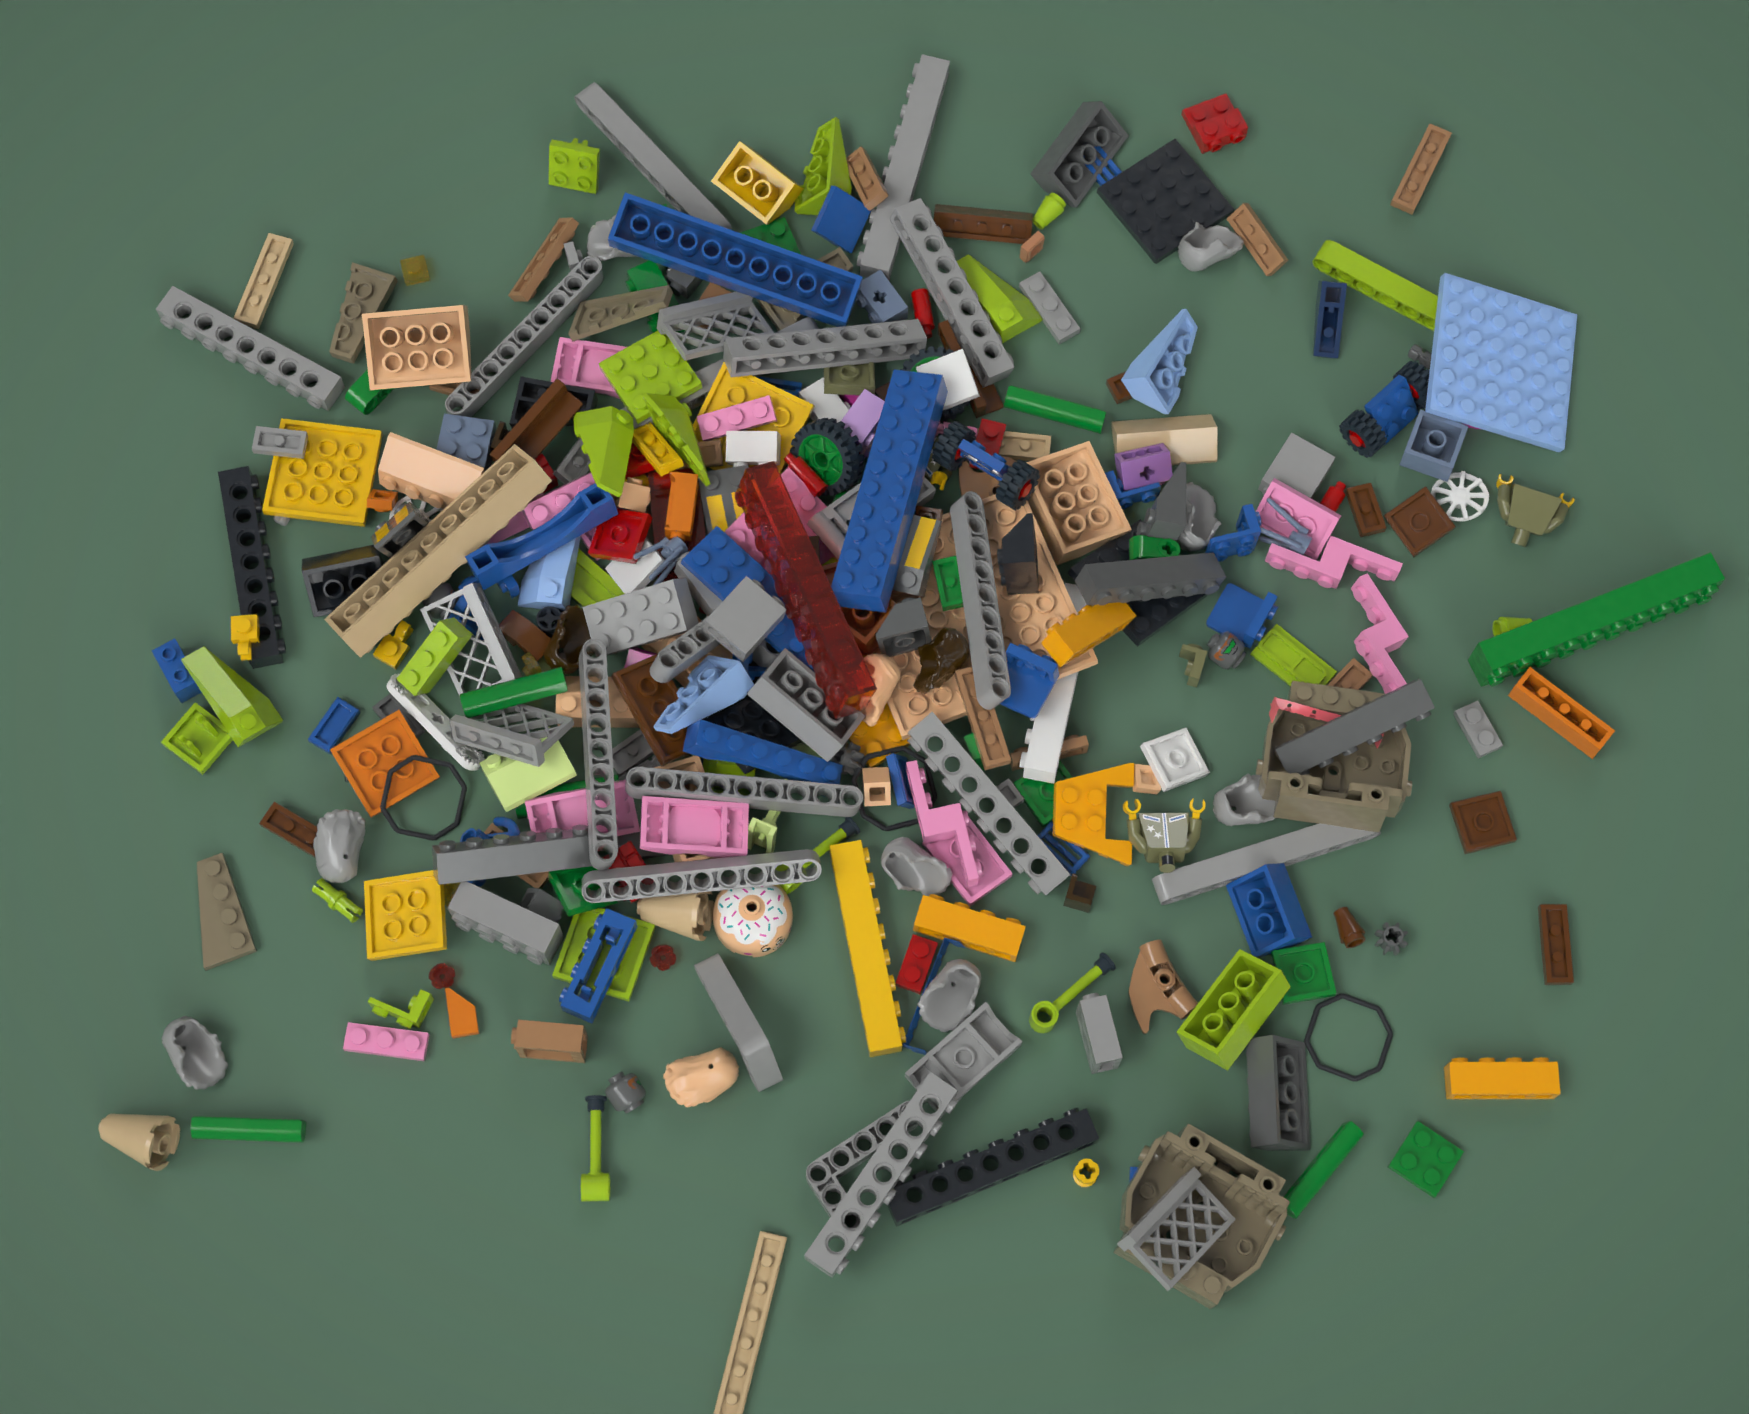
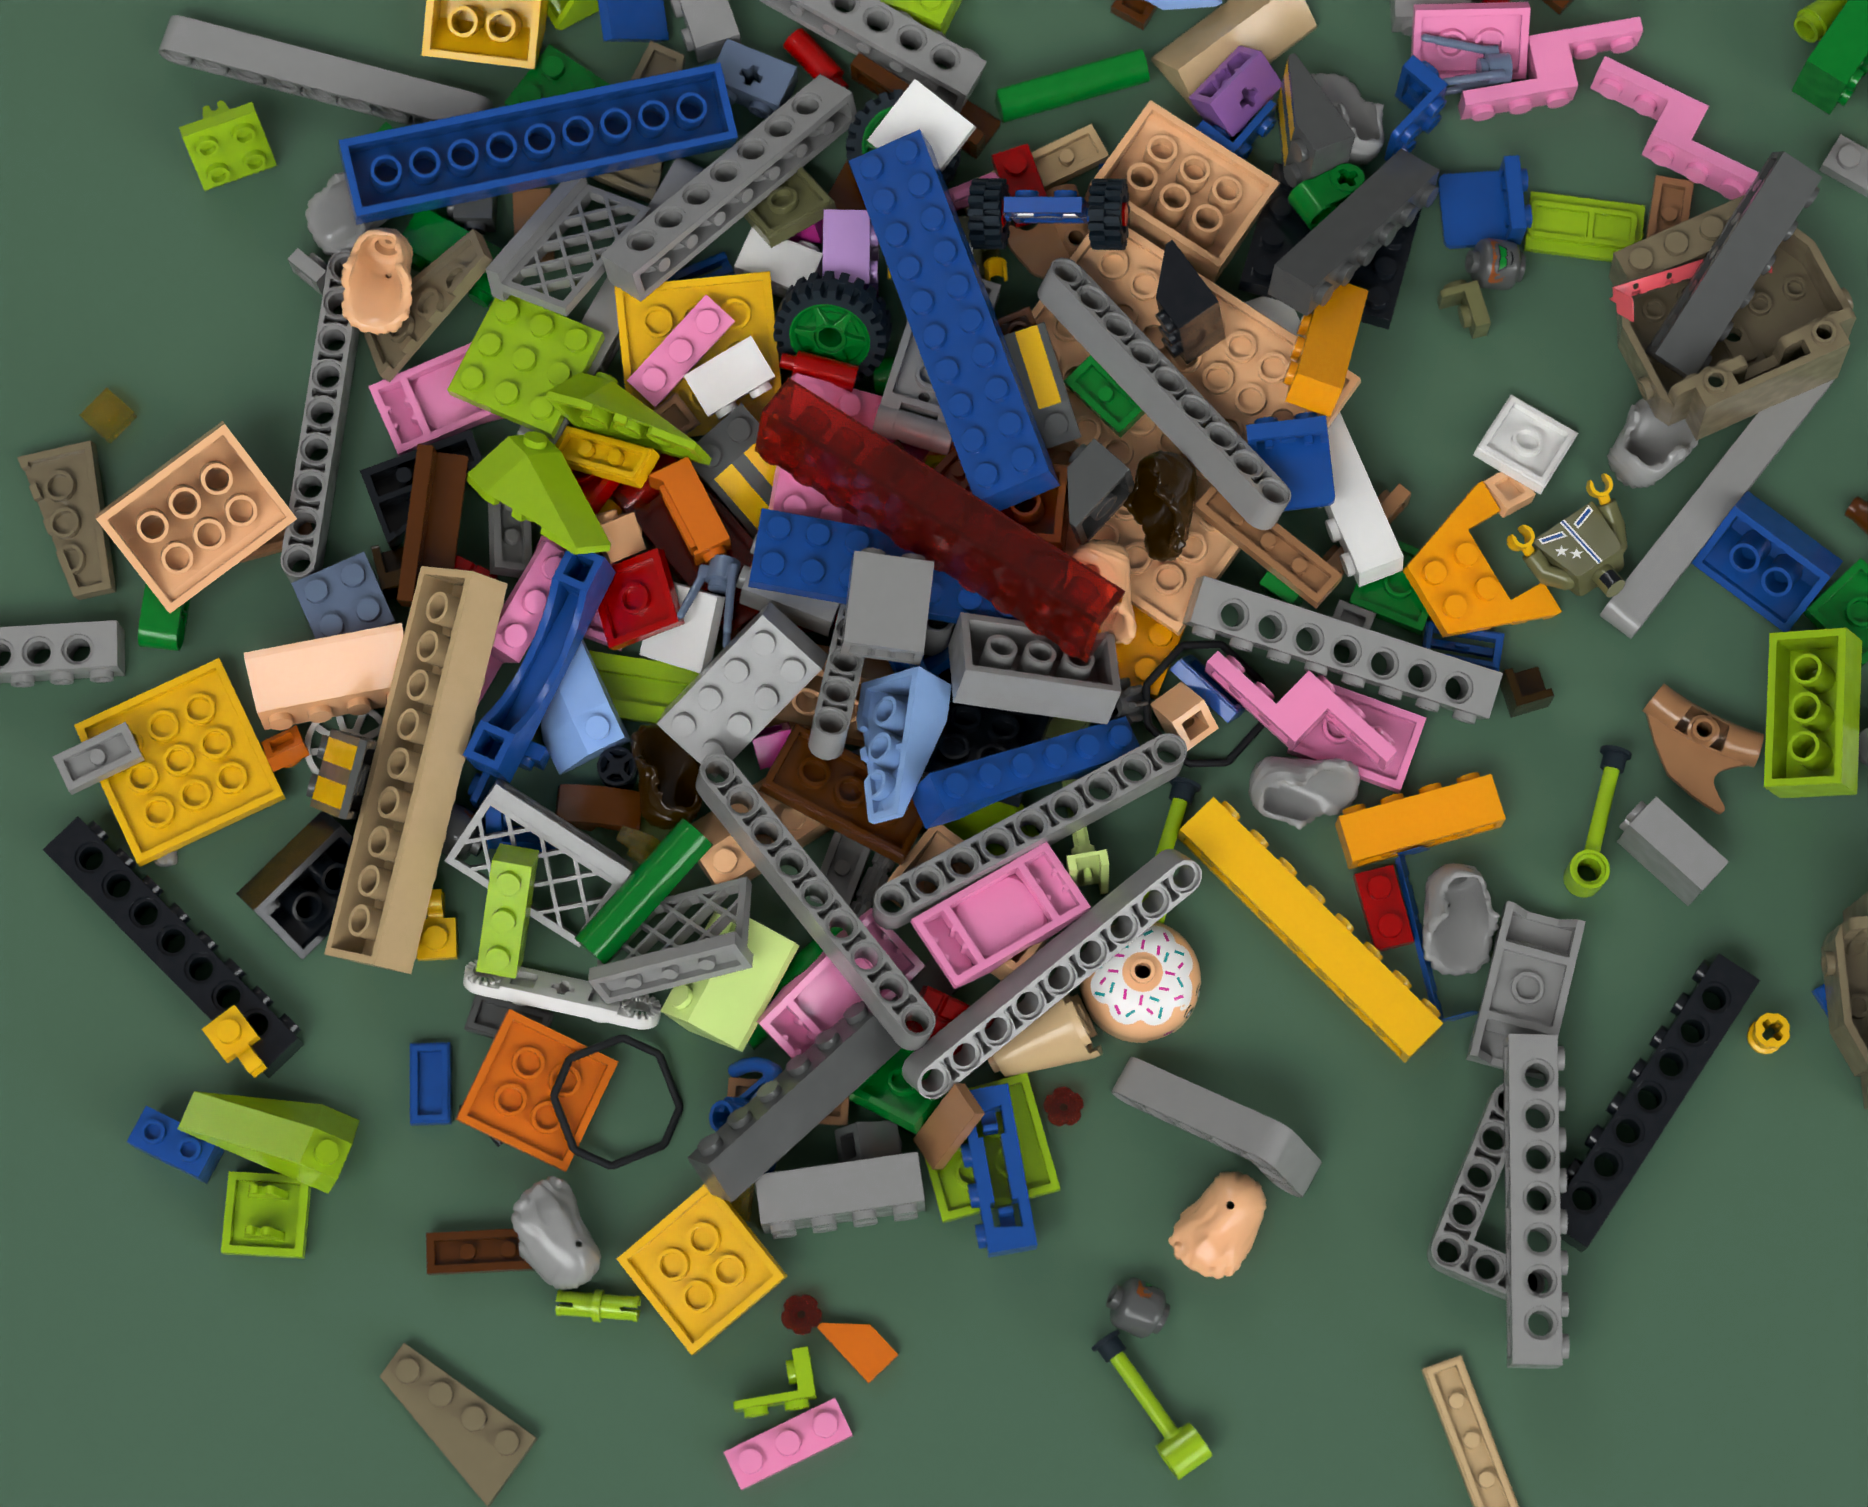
camera: 30 degrees left, 5 degrees up
medium nougat plate [508,217,579,302] -> none
medium nougat window [511,1020,588,1063] -> none
none -> light nougat piece [341,228,413,335]
none -> medium nougat tile [913,1083,985,1170]

